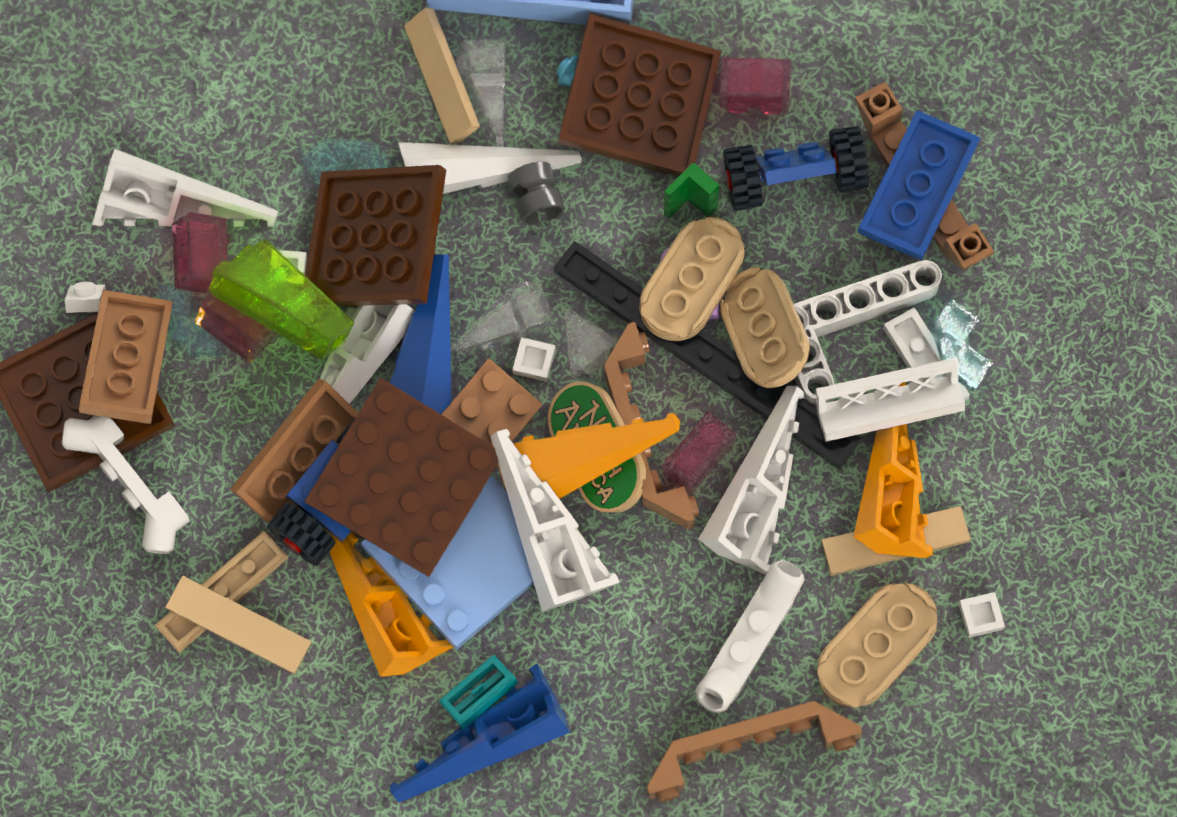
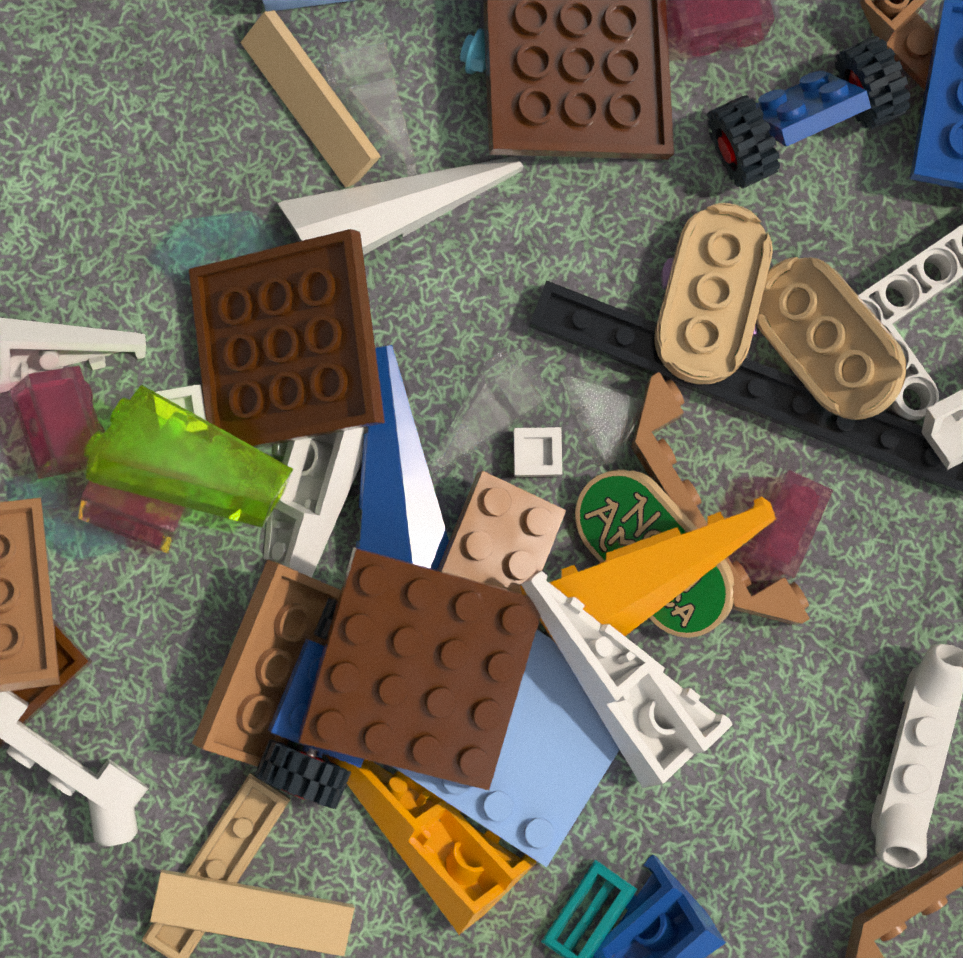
camera: 25 degrees left, 10 degrees up
dark grey wheel [508,161,565,225] -> none
green panel [664,162,719,219] -> none
white wedge [698,386,804,575] -> none

